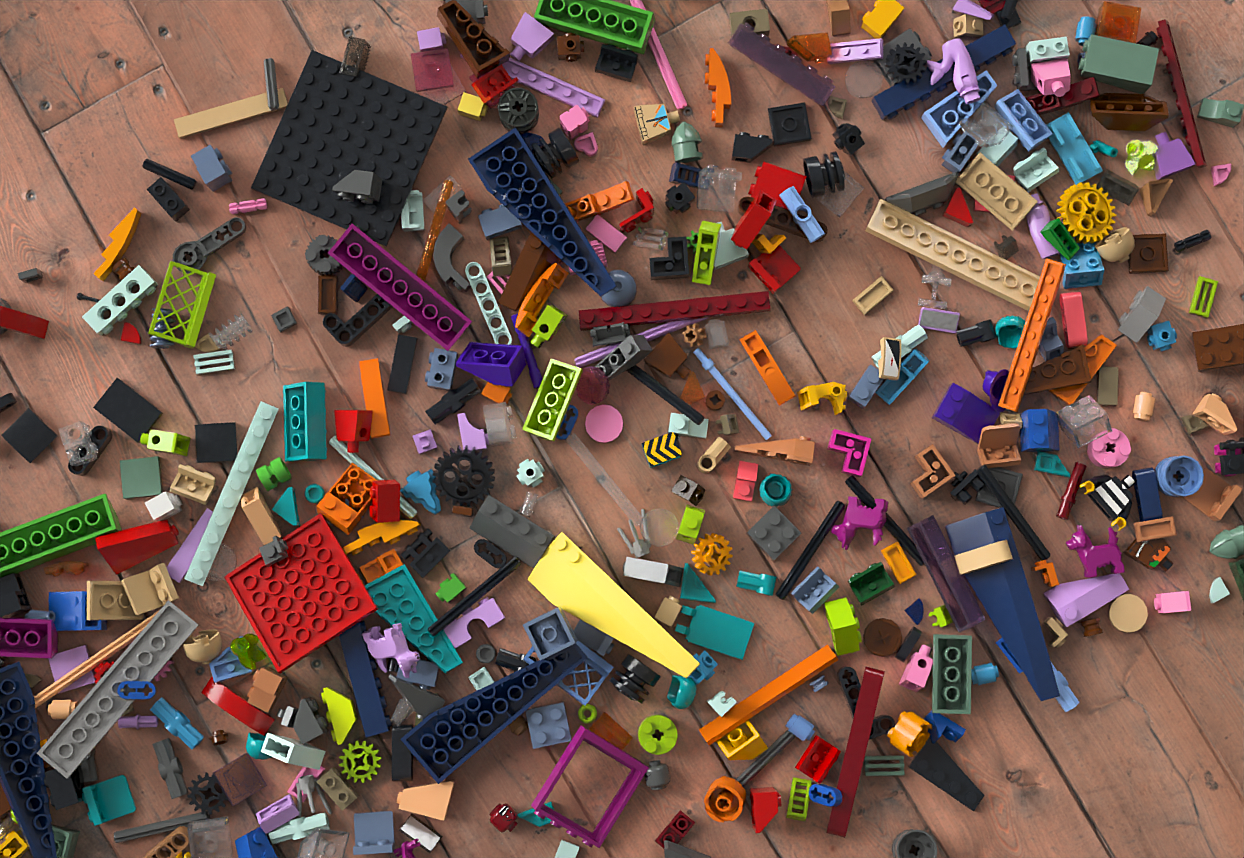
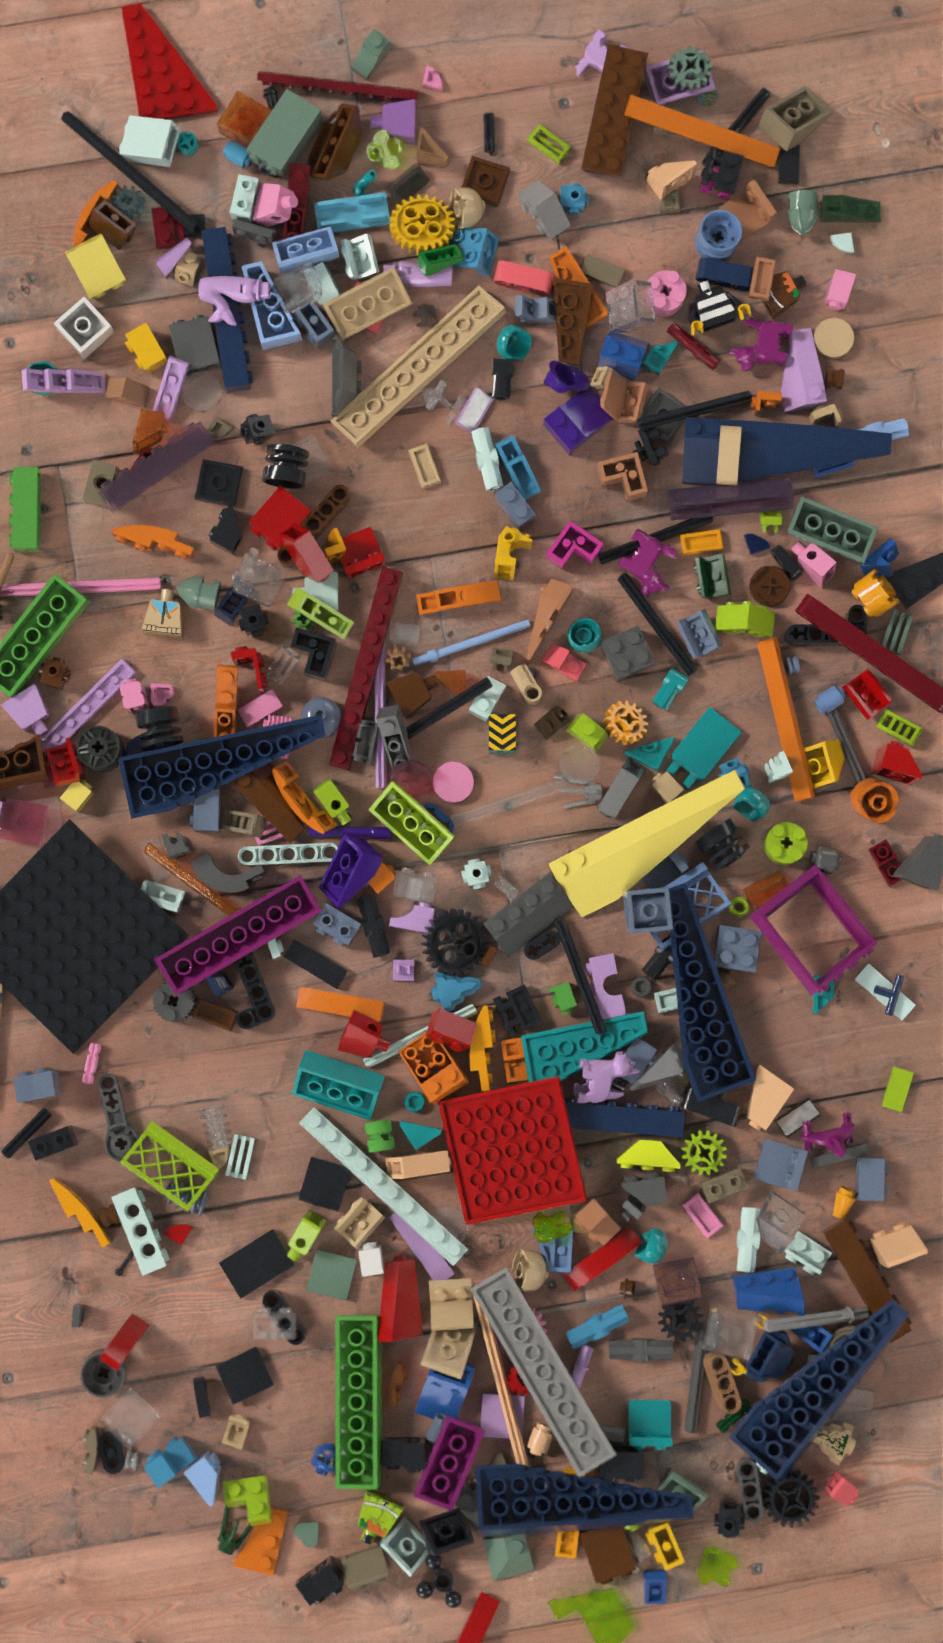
camera: 70 degrees left, 0 degrees up
blue beam [117,681,156,700] -> none
lavender slope [256,794,299,834] -> none
dark grey bracket [259,536,289,566] -> none
light aqua brick [261,733,326,770] -> none
dark grey tile [271,306,297,332] -> none
light grey plant [296,775,332,817] -> none
dark grey slope [332,170,382,204] -> none
dark red head [489,803,518,833] -> none
black bracket [595,44,638,82] -> none
reddish brown wheel [705,390,725,411] -> none
light blue piece [779,186,825,243] -> none
blue beam [809,784,842,807] -> none
slope [878,337,901,380] -> none
black gear [885,42,927,85] -> none
red slope [943,187,973,227] -> none
dark azure brick [971,663,999,686] -> none
orange tile [998,258,1066,412] -> none
light nougat brick [1133,392,1155,421] -> none

